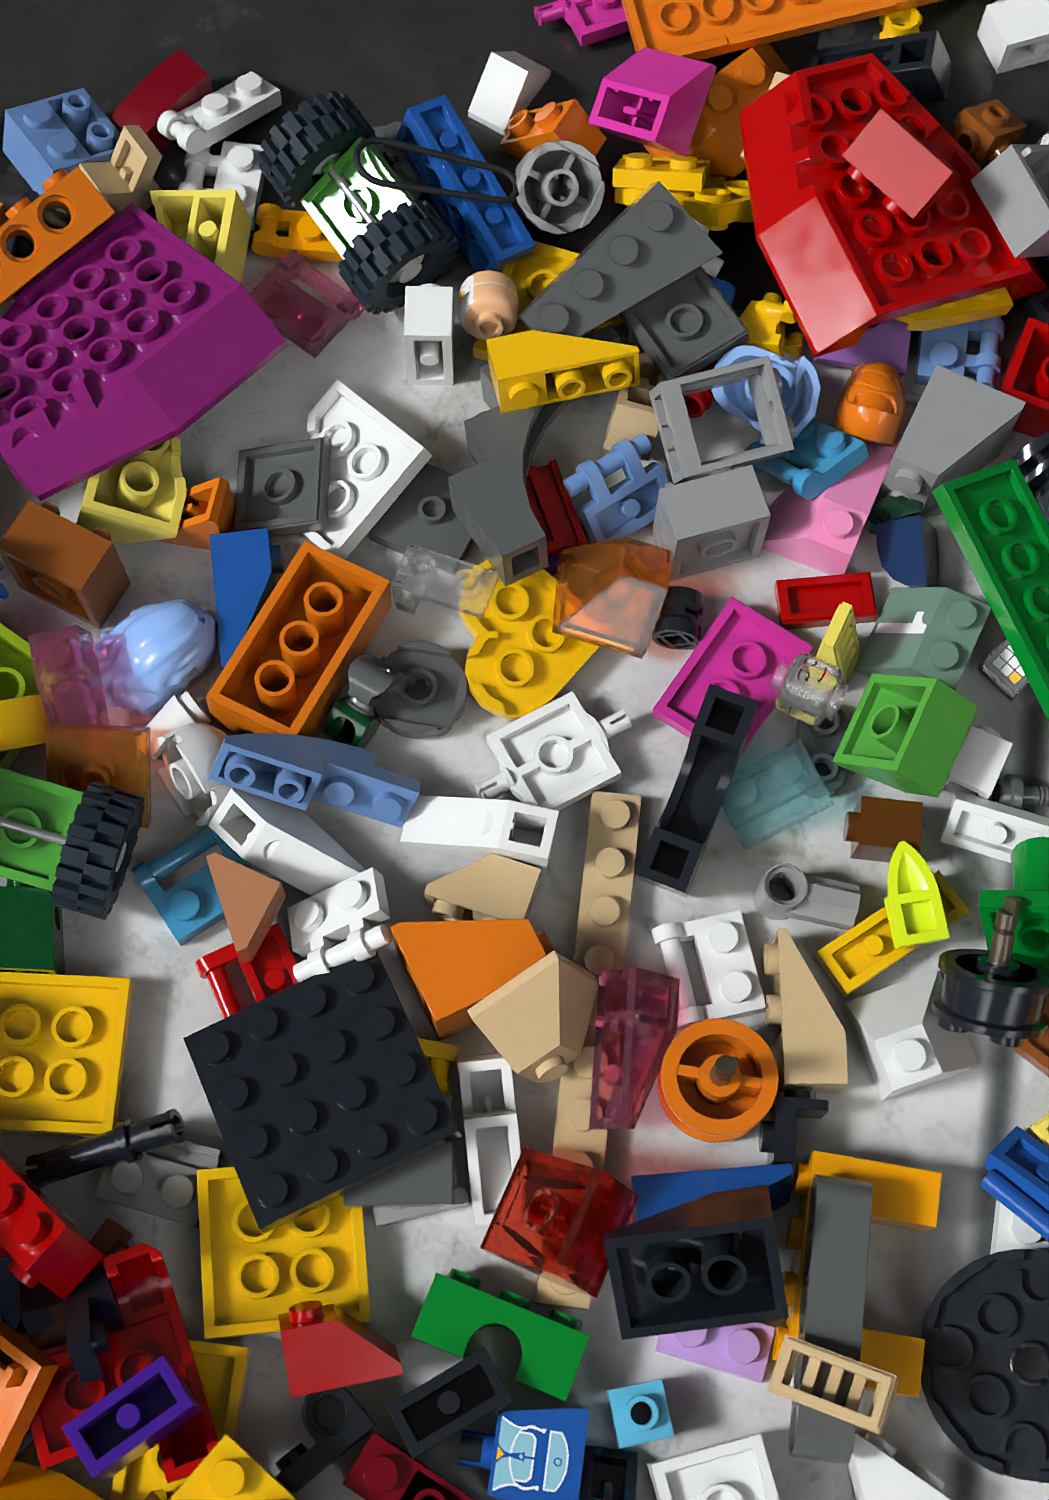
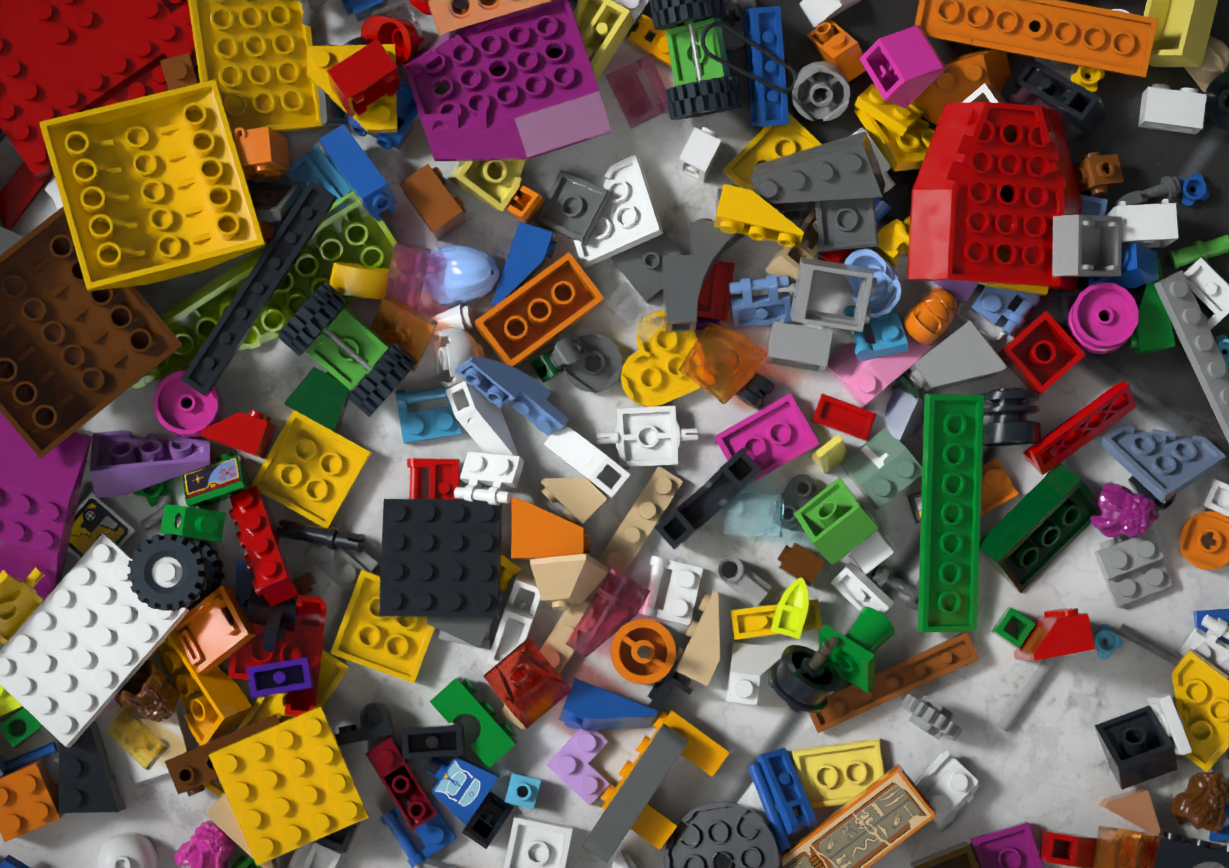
camera: 30 degrees right, 15 degrees up
nougat slope [206,853,286,963] -> none
red slope [278,1300,403,1398] -> none
light nougat head [459,270,519,340] -> none
black slope [603,1185,789,1340] -> none
tan slope [767,1334,899,1435] -> none
clear head [770,653,848,726] -> none
slope [842,109,962,220] -> none

